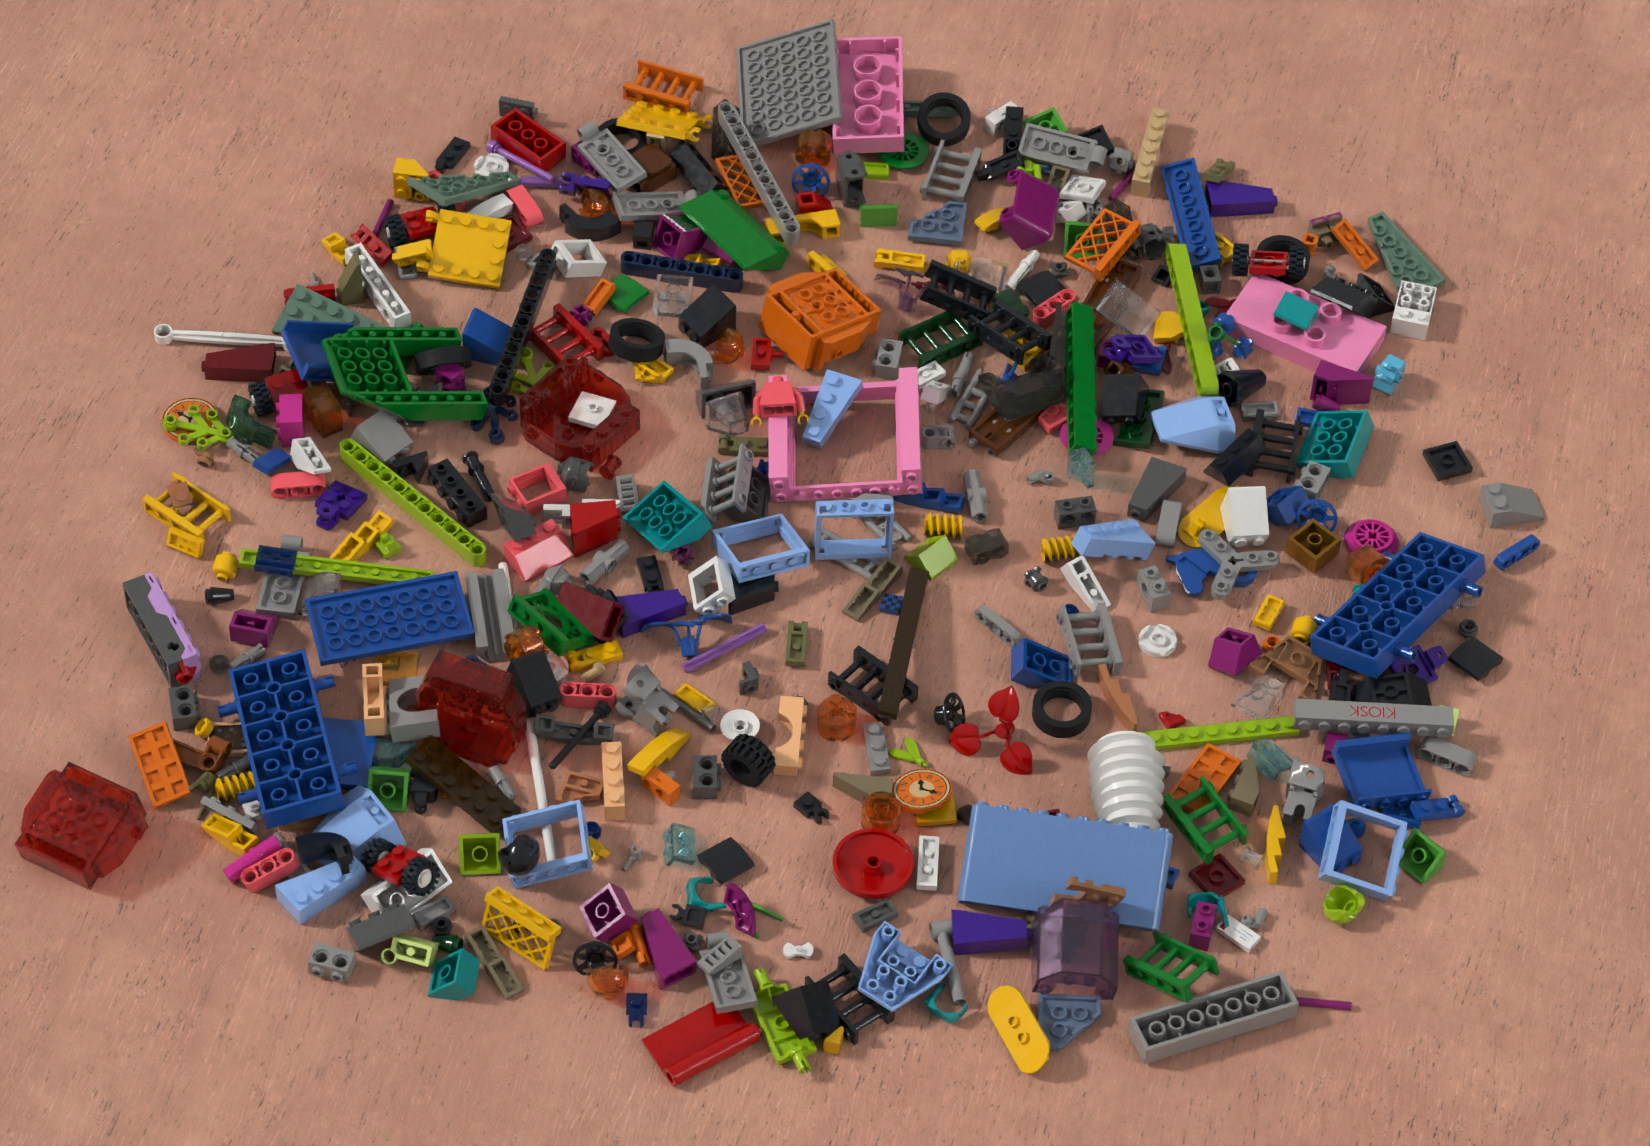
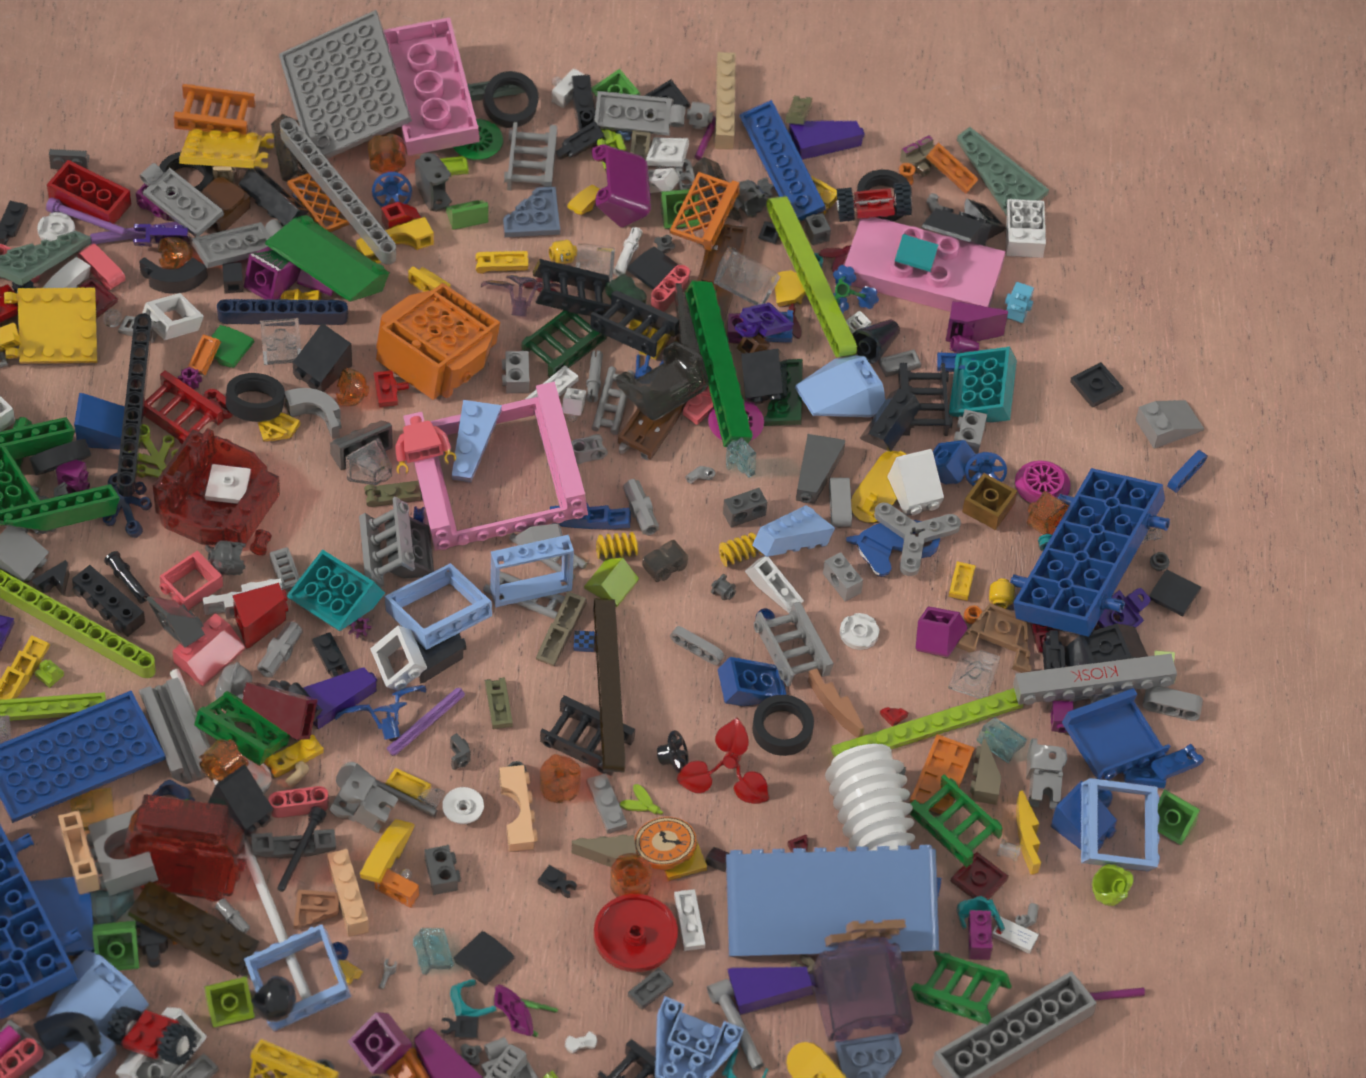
camera: 15 degrees left, 5 degrees up
black tyre [721,734,776,787] -> none

